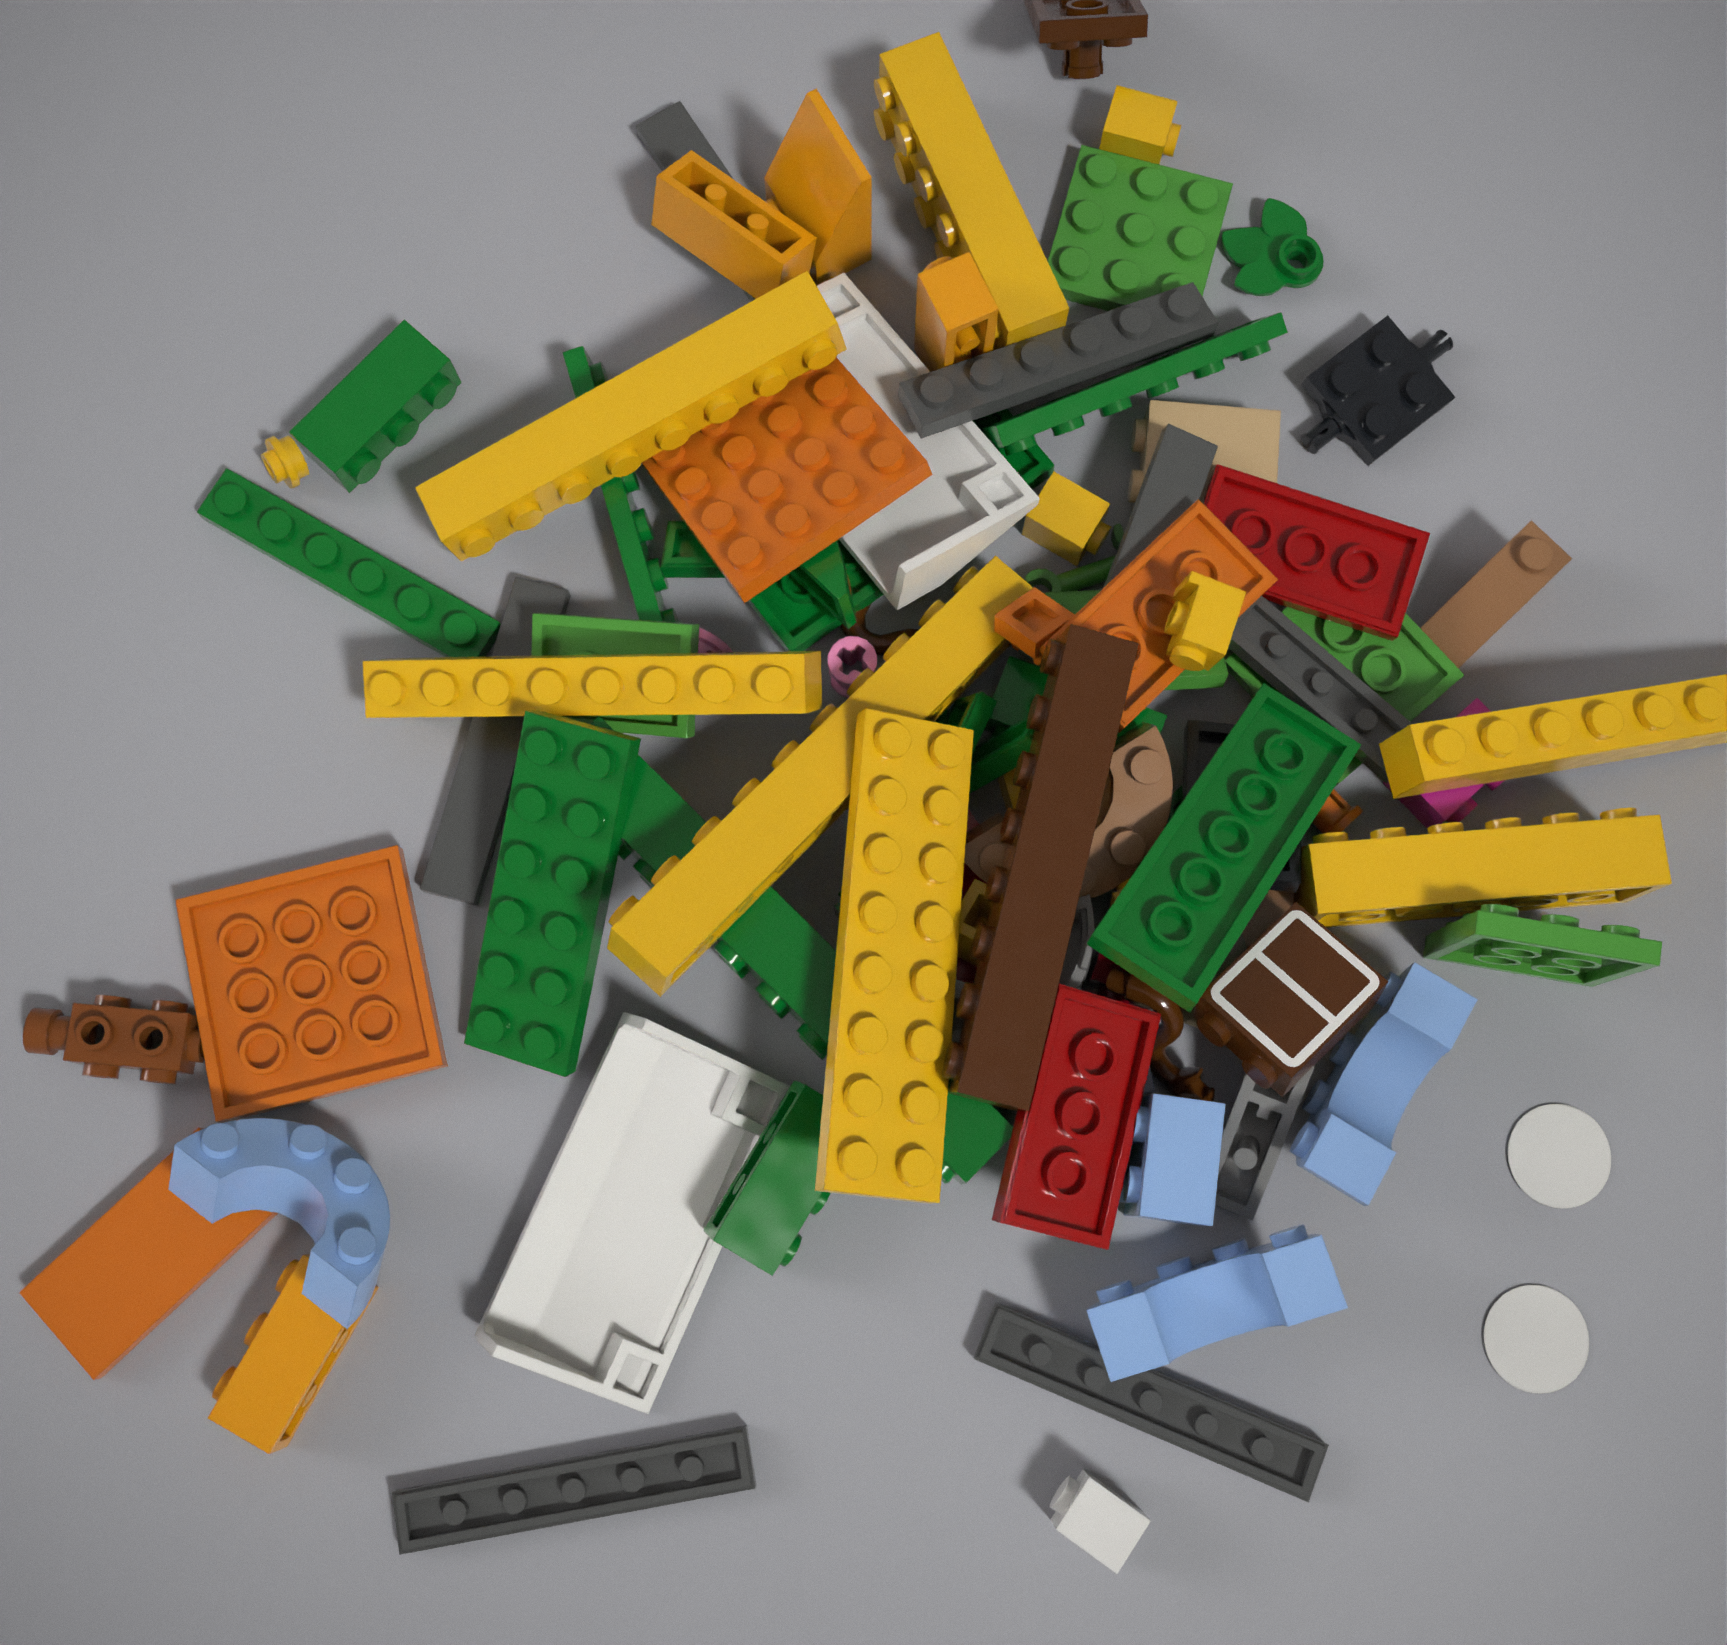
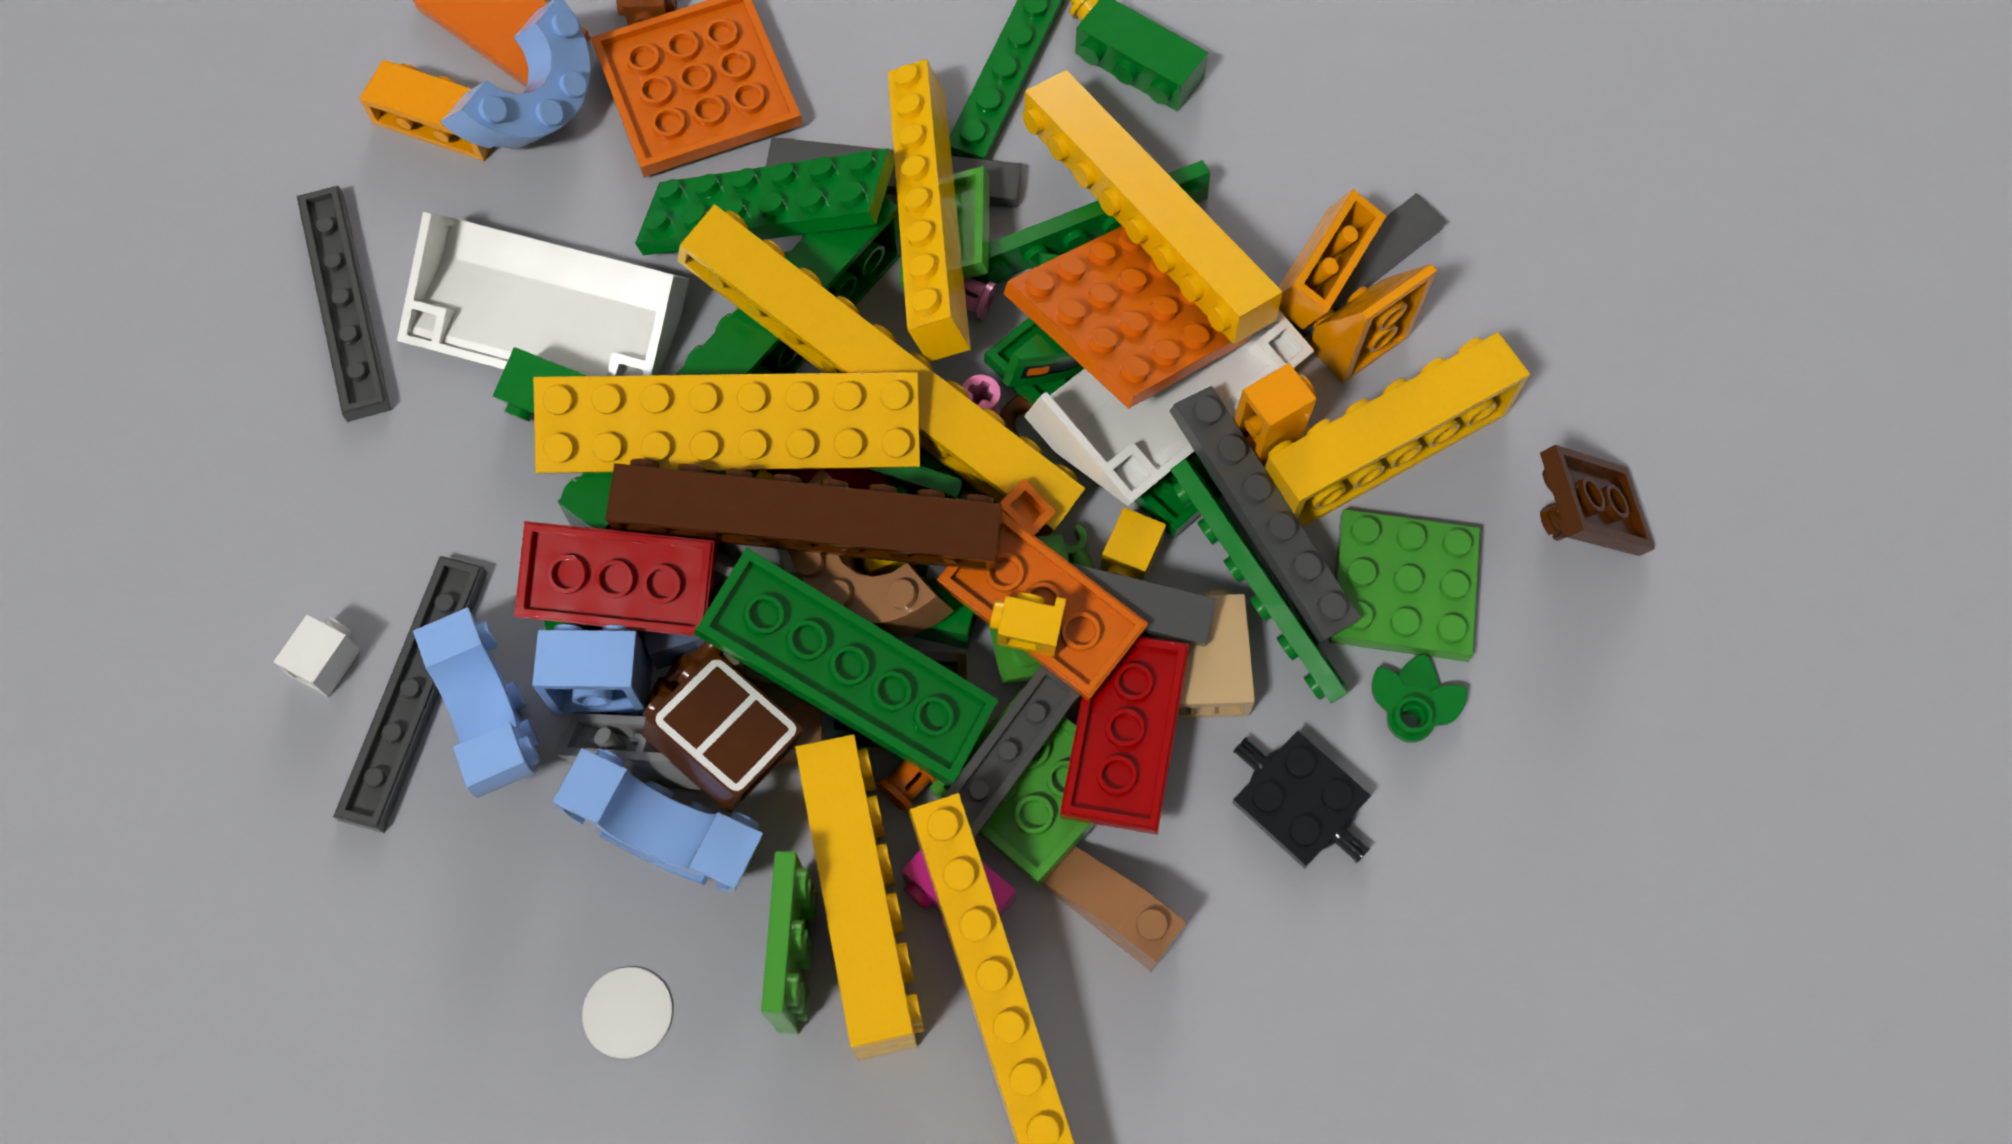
camera: 80 degrees right, 10 degrees down
yellow brick [1099,85,1182,165] -> none
white sticker [1483,1285,1589,1394] -> none

